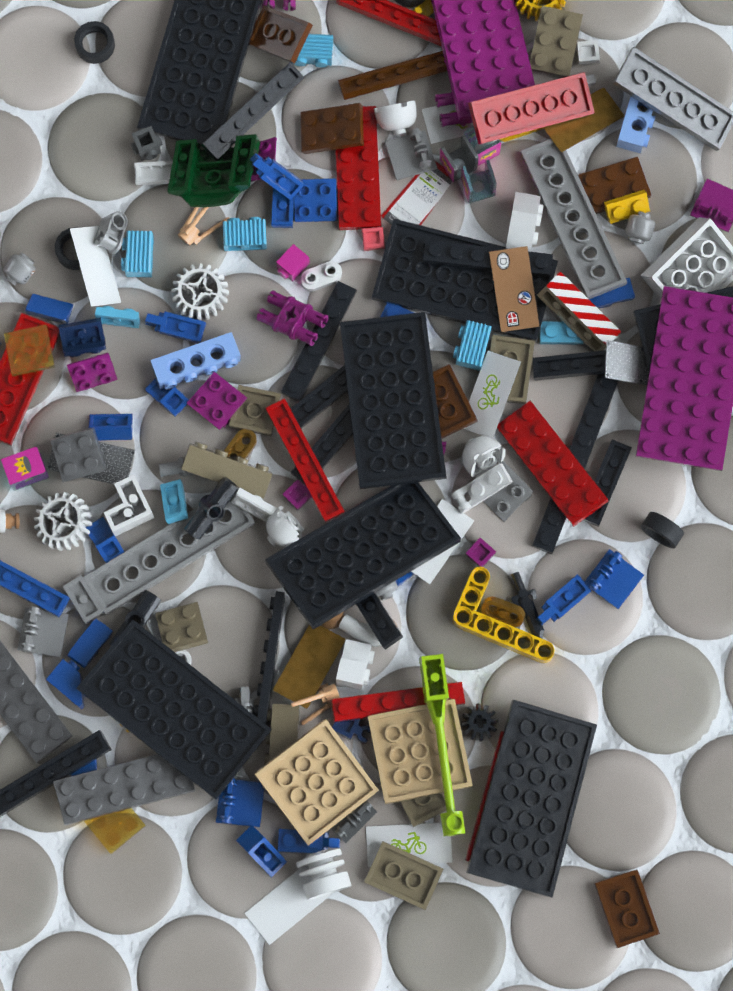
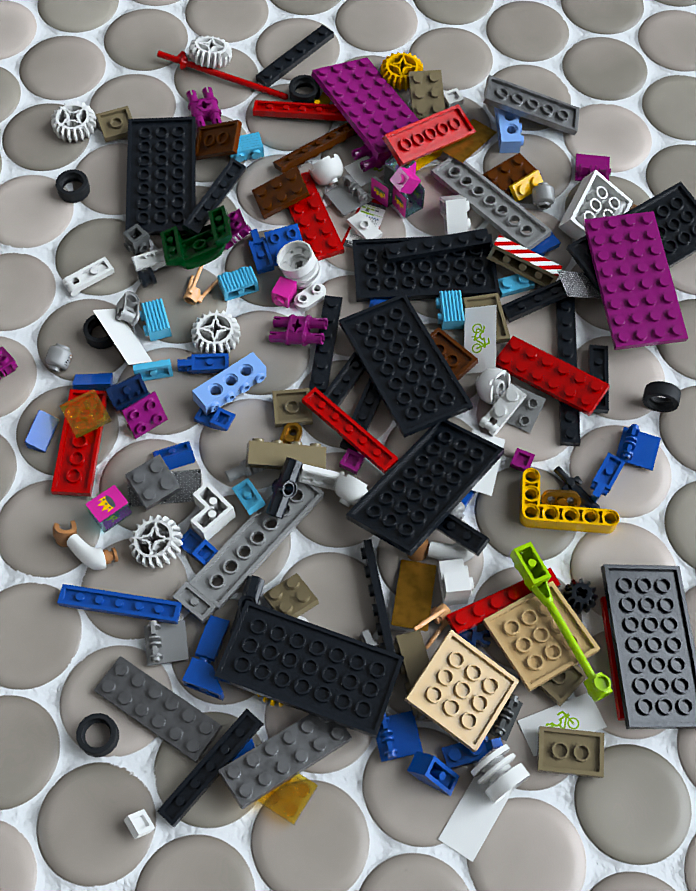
camera: 20 degrees left, 15 degrees down
magenta hinge [187,372,247,430] -> none
blue hinge [250,153,305,200] -> none
coral tile [362,227,385,251] -> none
medium nougat sticker [489,246,539,332] -> none
none -> white plate [62,257,115,296]
none -> black wheel [137,267,157,288]
none -> white wheel [277,240,321,289]
none -> white plate [347,211,382,239]
none -> dark pink brick [390,167,421,194]

